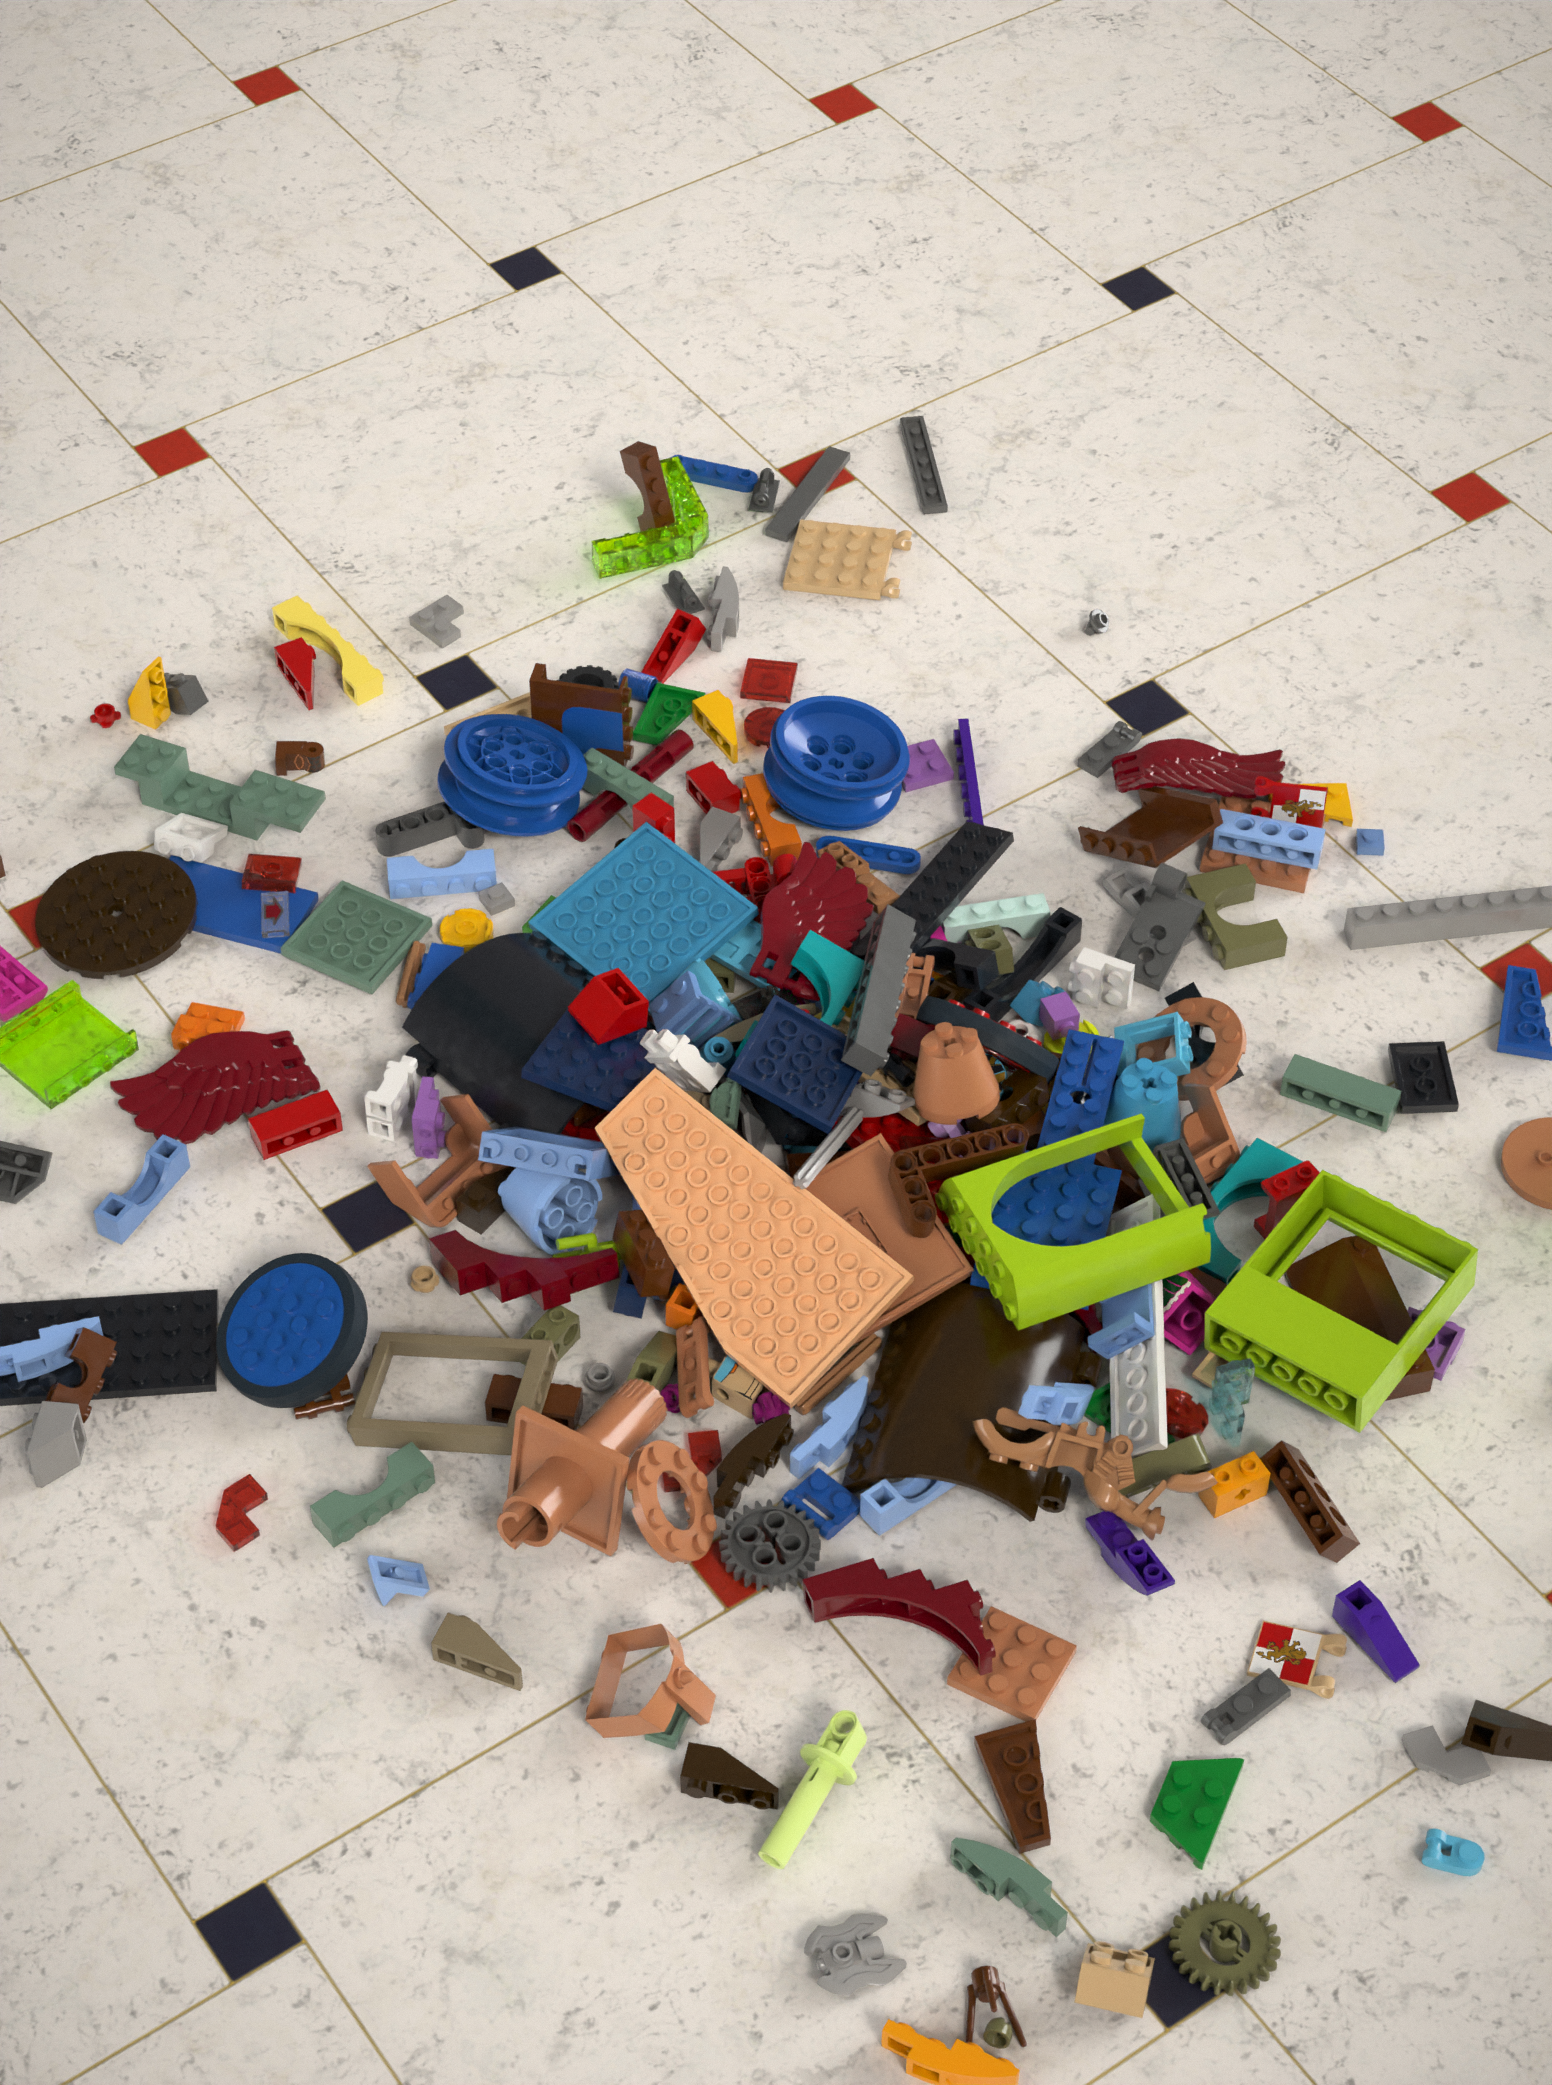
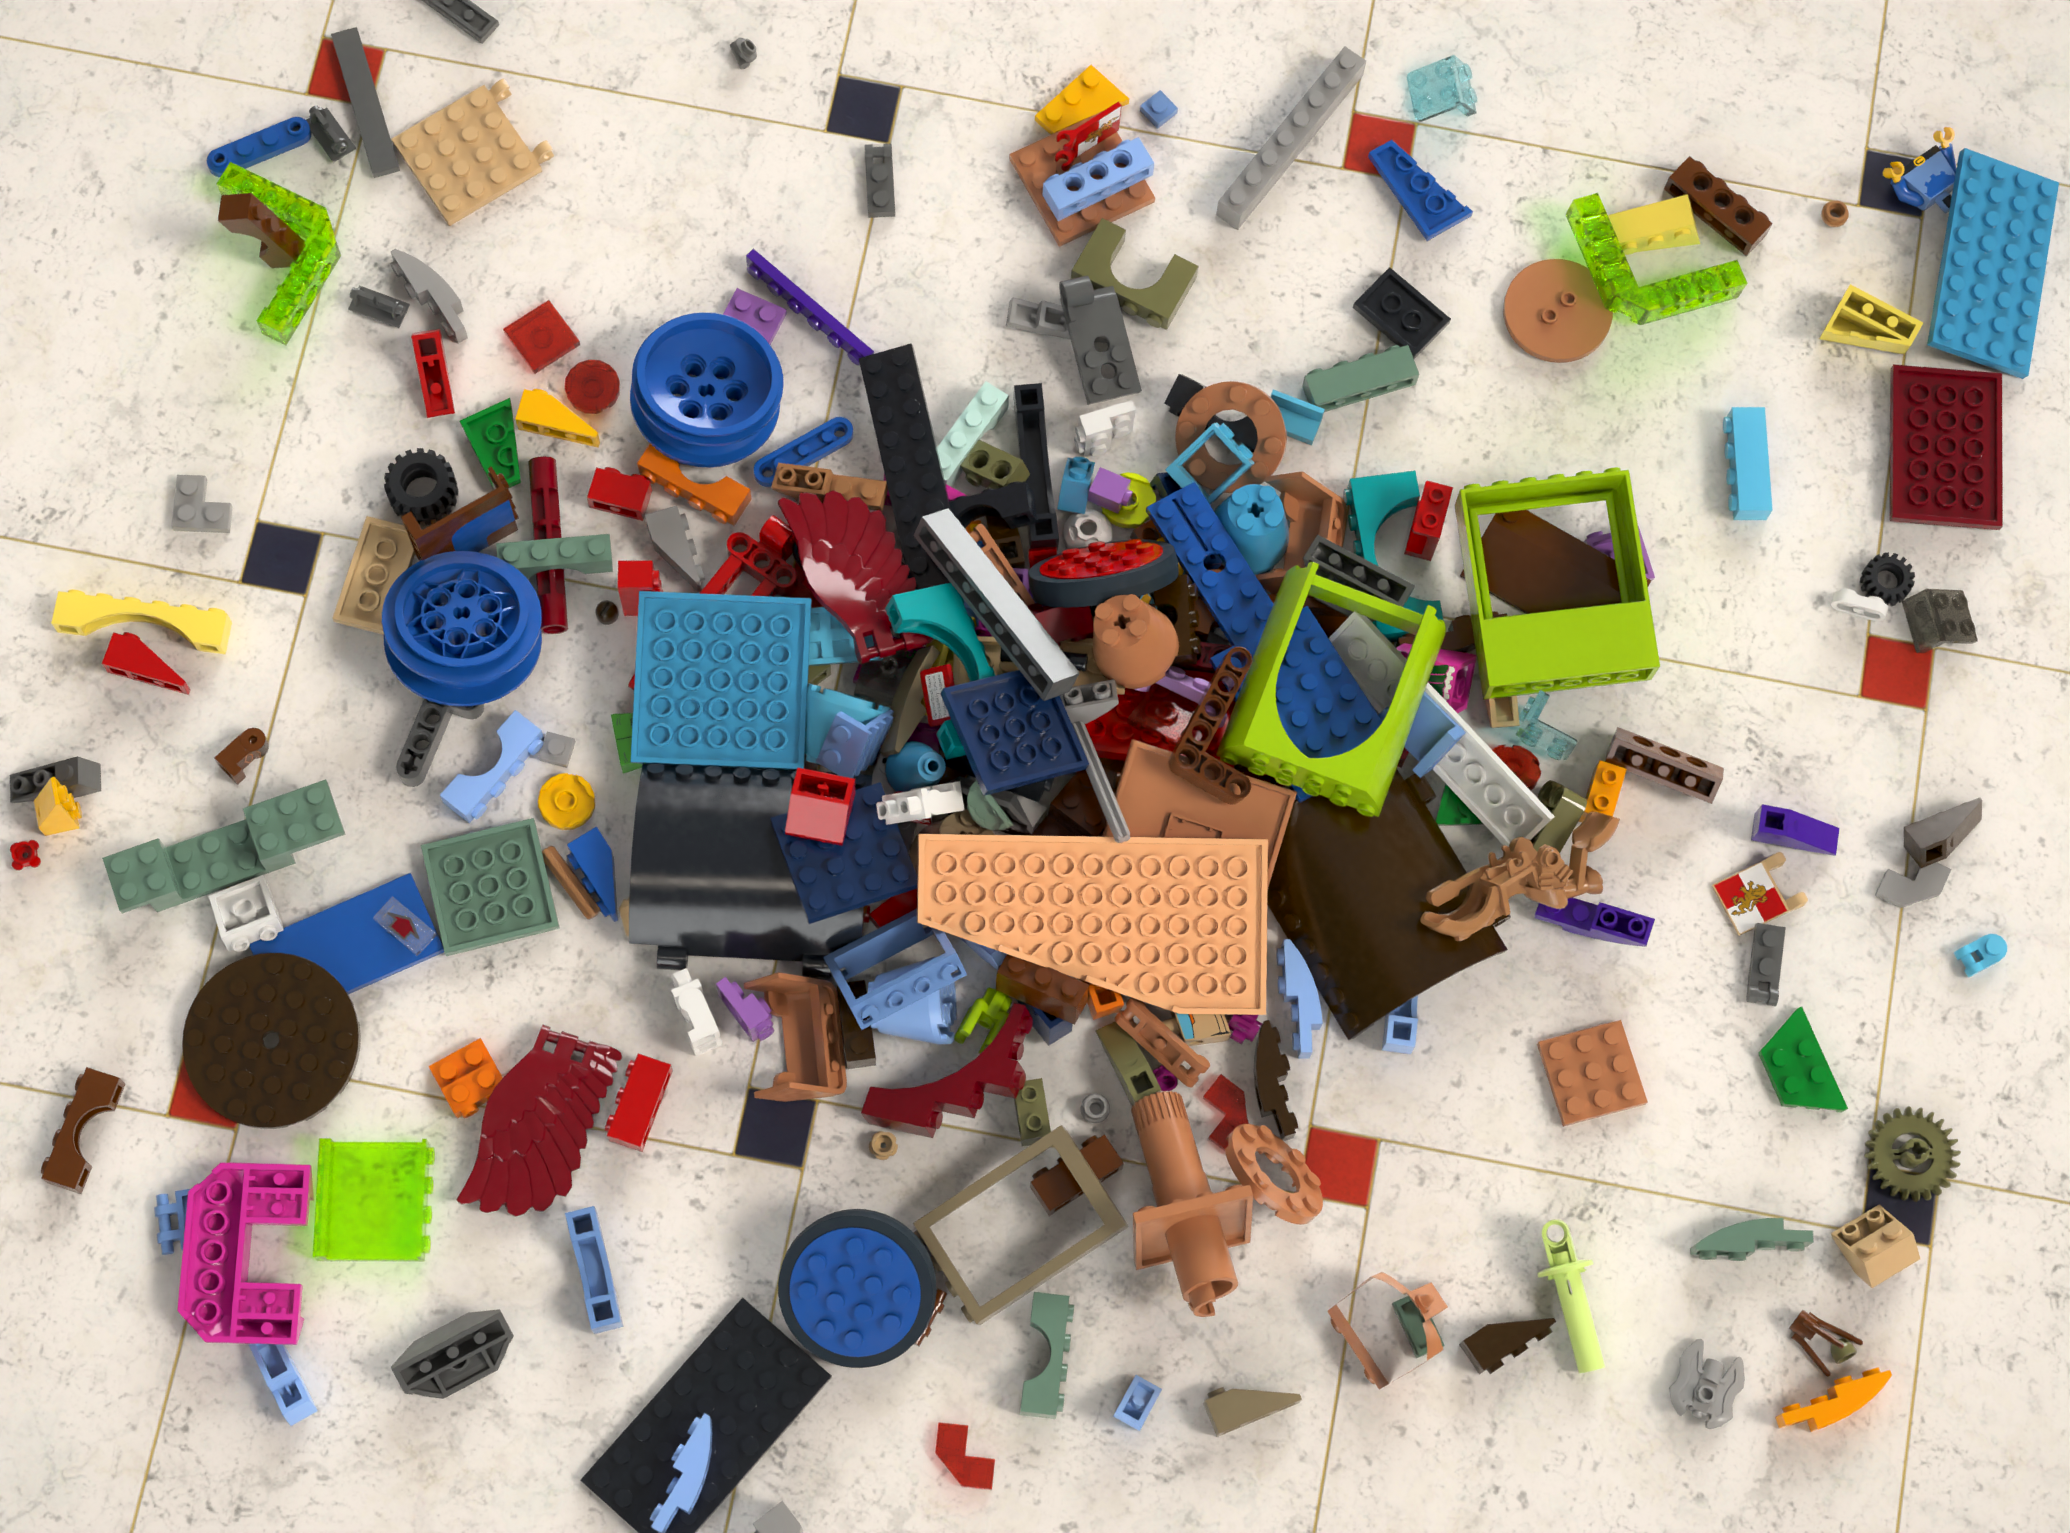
camera: 50 degrees left, 25 degrees up
reddish brown arch [45,1327,117,1423] -> none
clear red tile [242,854,302,893] -> none
blue piece [618,668,658,703] -> none
dark grey gear [719,1499,821,1593] -> none
blue plate [781,1468,860,1540] -> none
dark red arch [802,1558,996,1676] -> none
reddish brown wing [974,1719,1051,1854] -> none
light blue slope [1018,1382,1094,1425] -> none
reddish brown panel [1078,786,1223,868] -> none
dark red animal [1111,738,1286,799] -> none
none -> medium azure panel [1271,389,1325,445]

